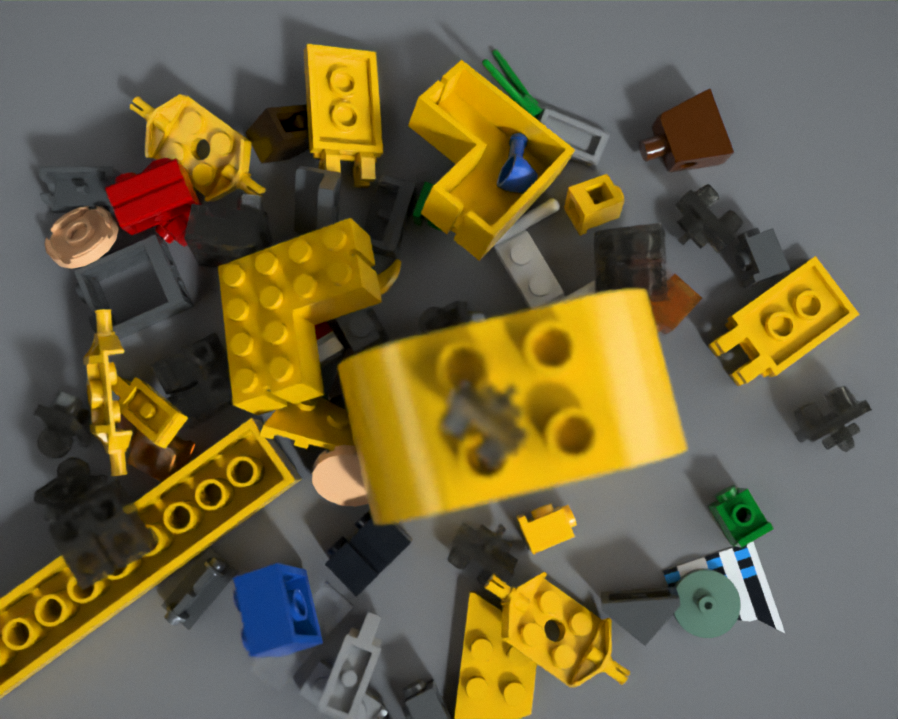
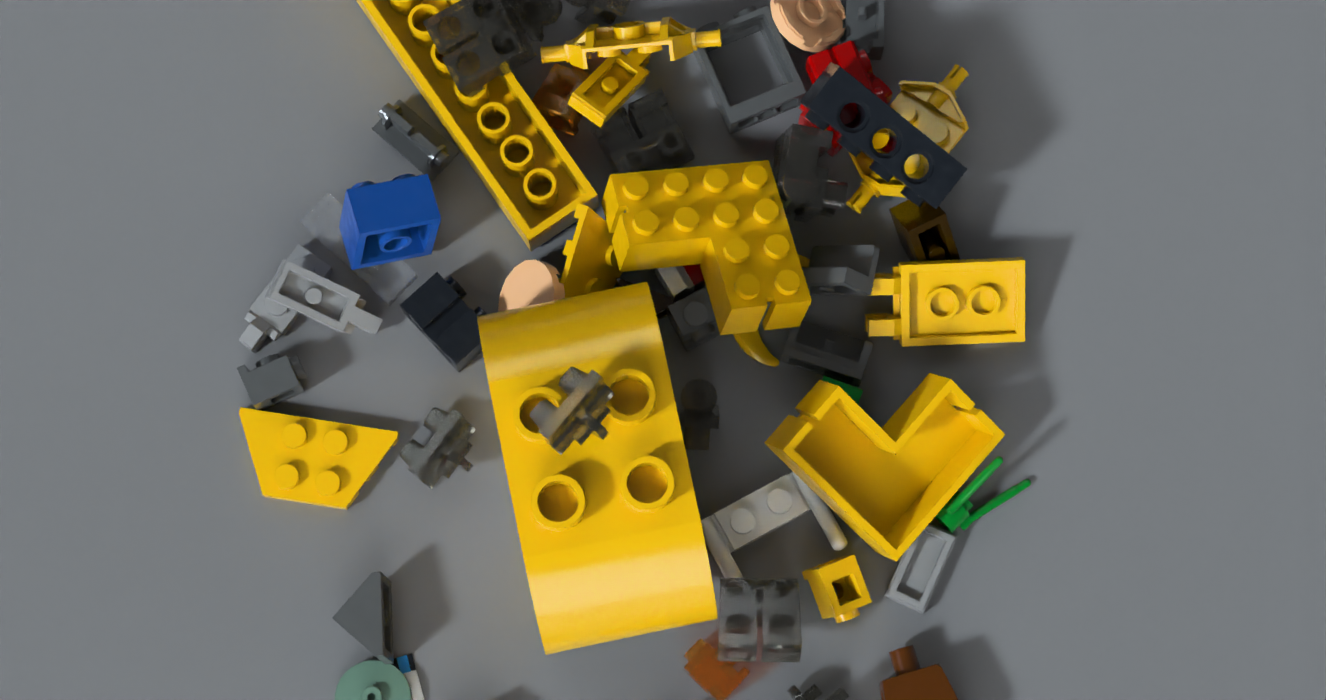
camera: 90 degrees right, 5 degrees down
yellow plate [484,572,630,688] -> none
blue bar [497,133,538,194] -> none
yellow brick [516,503,577,554] -> none
none -> black brick [800,62,967,209]

